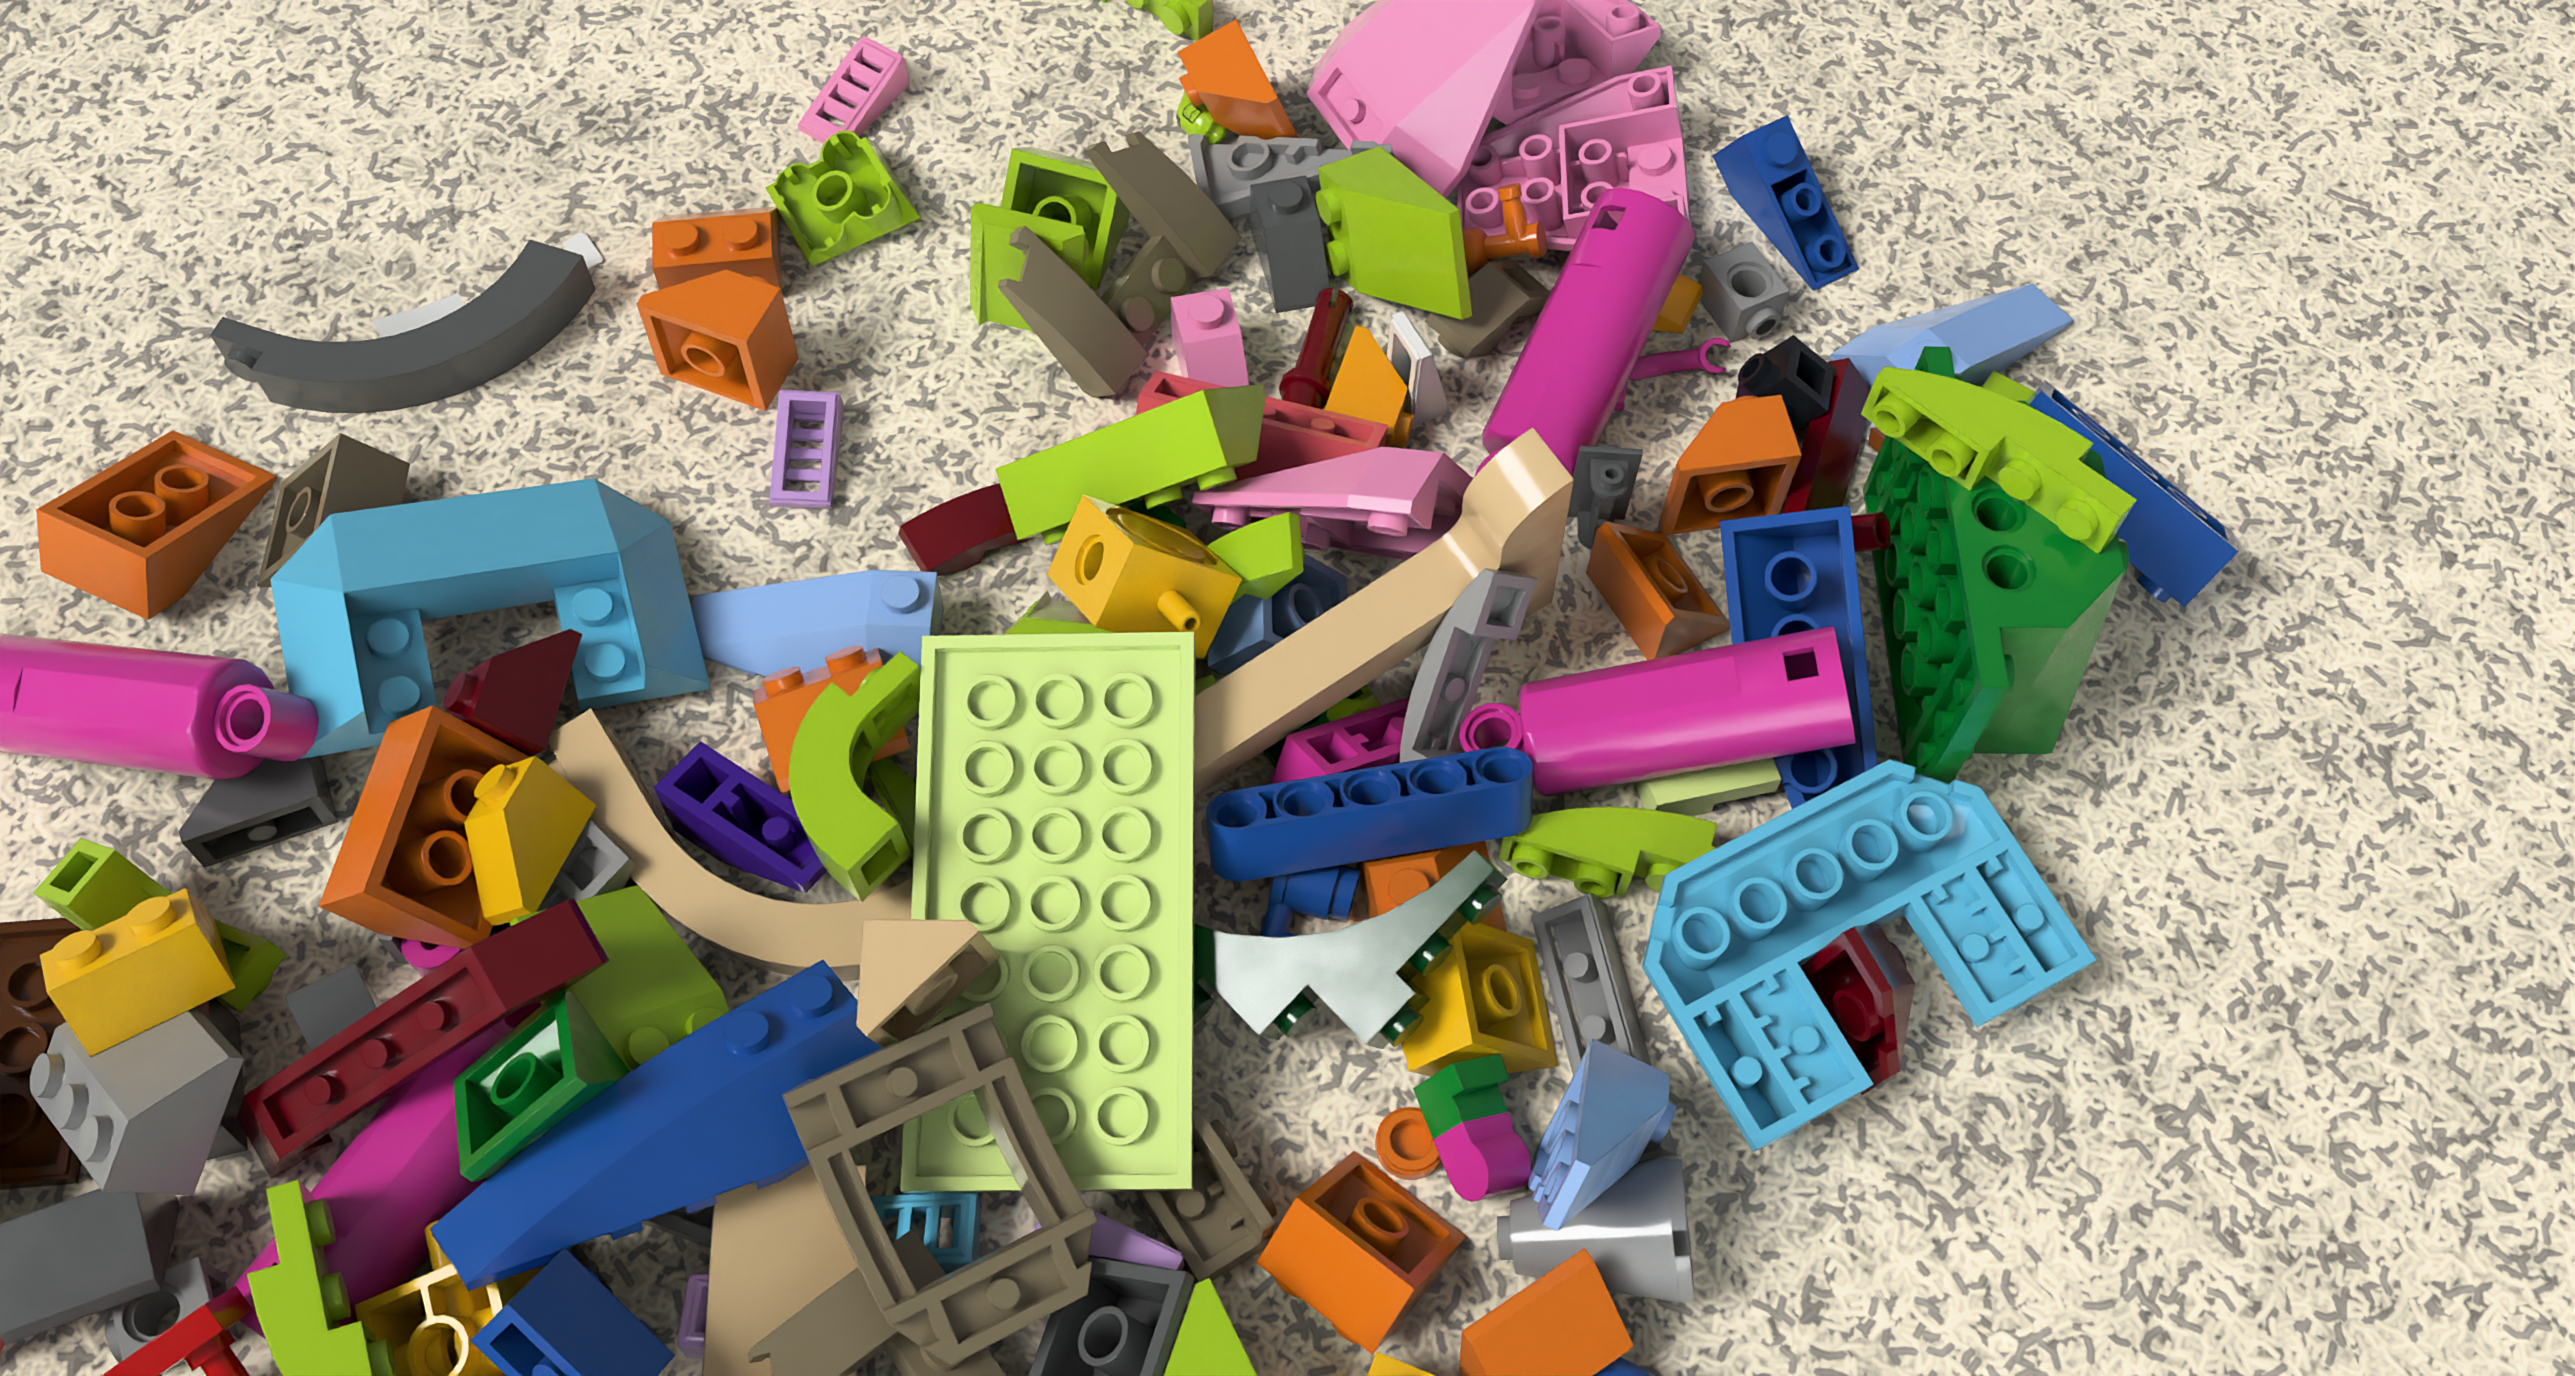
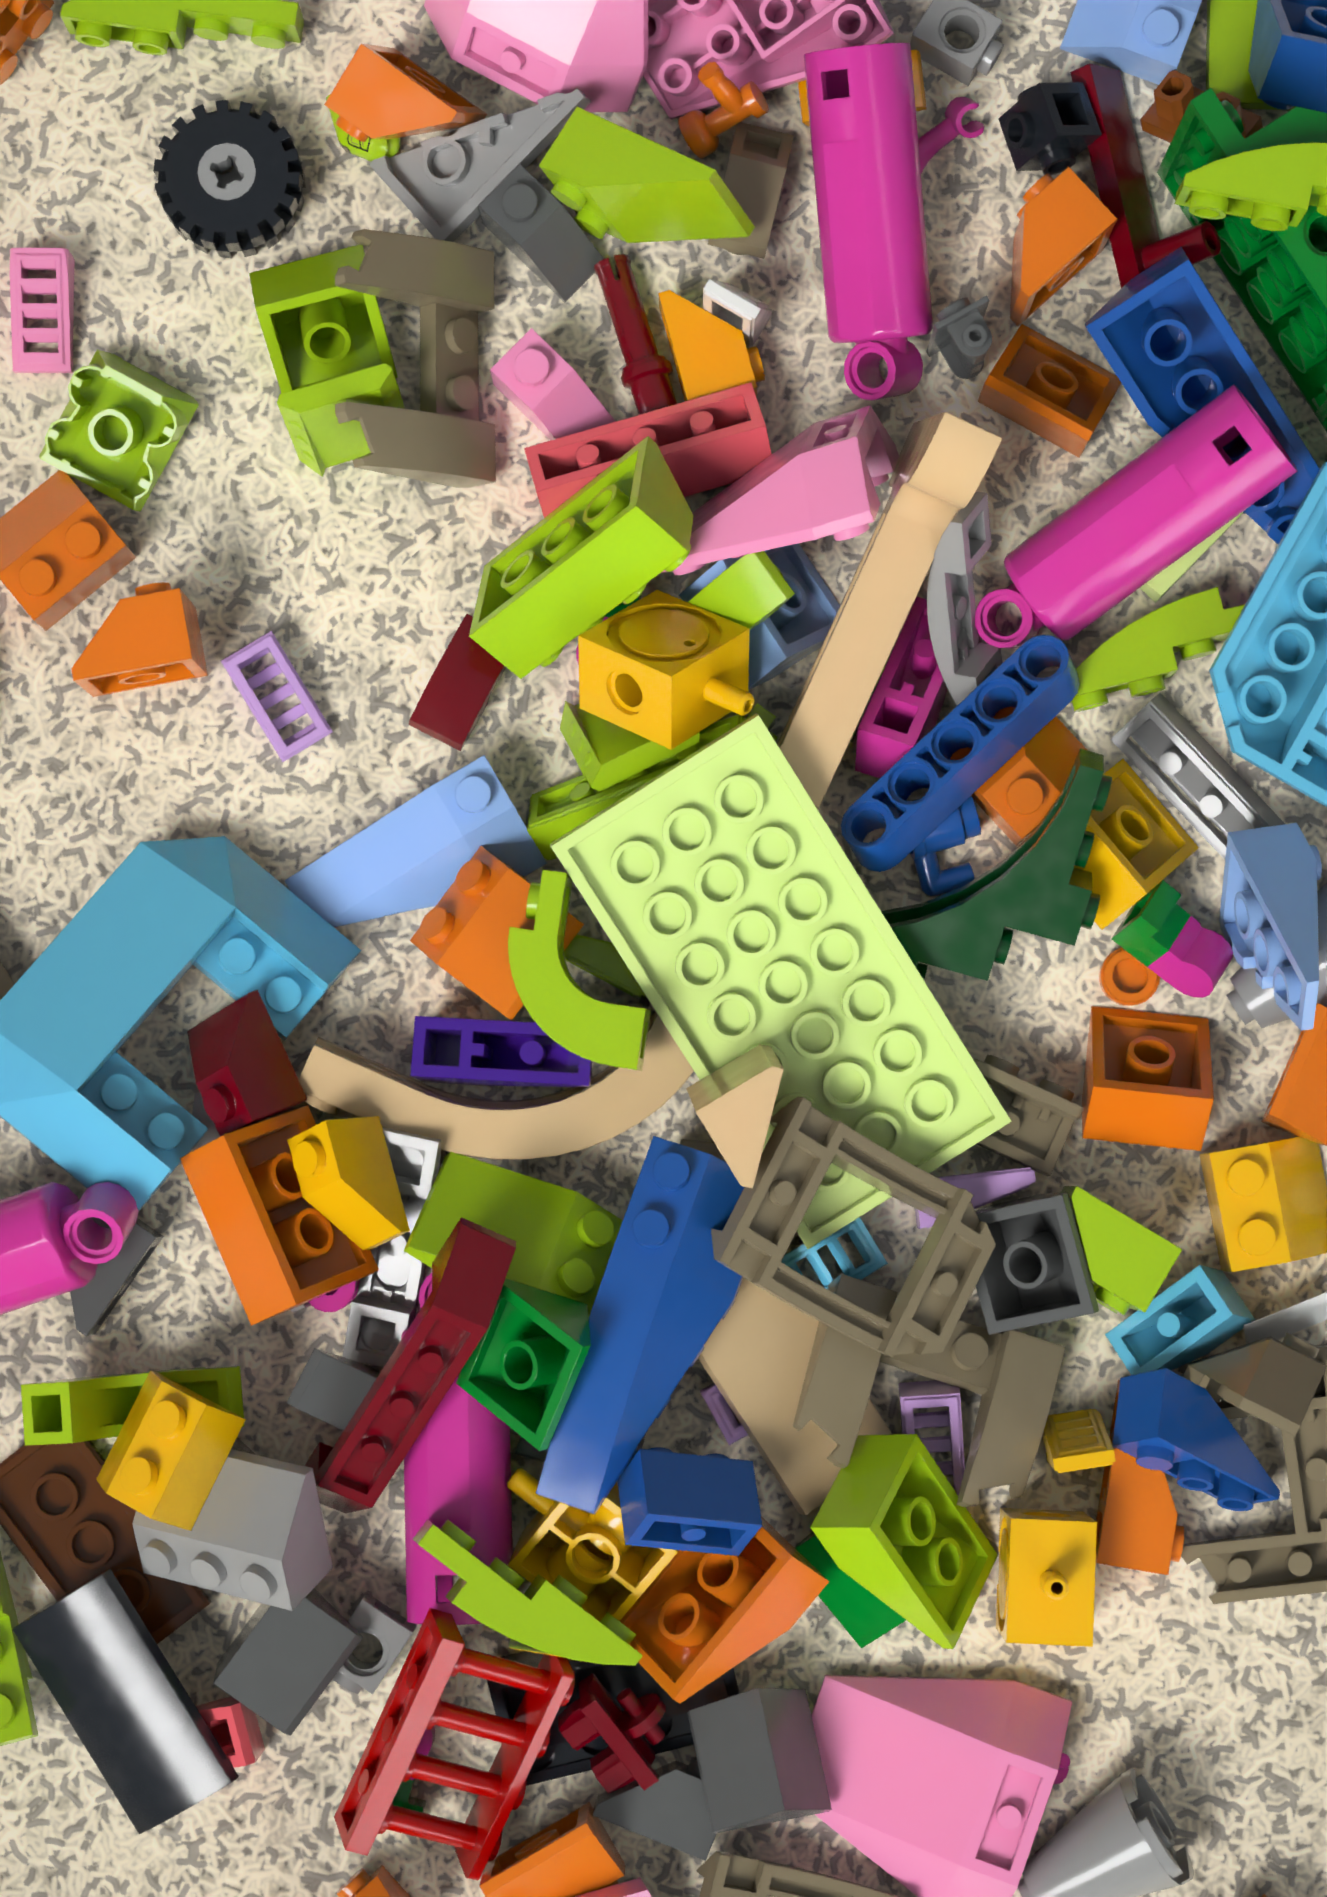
camera: 25 degrees left, 25 degrees up
none -> black wheel [153,100,306,258]

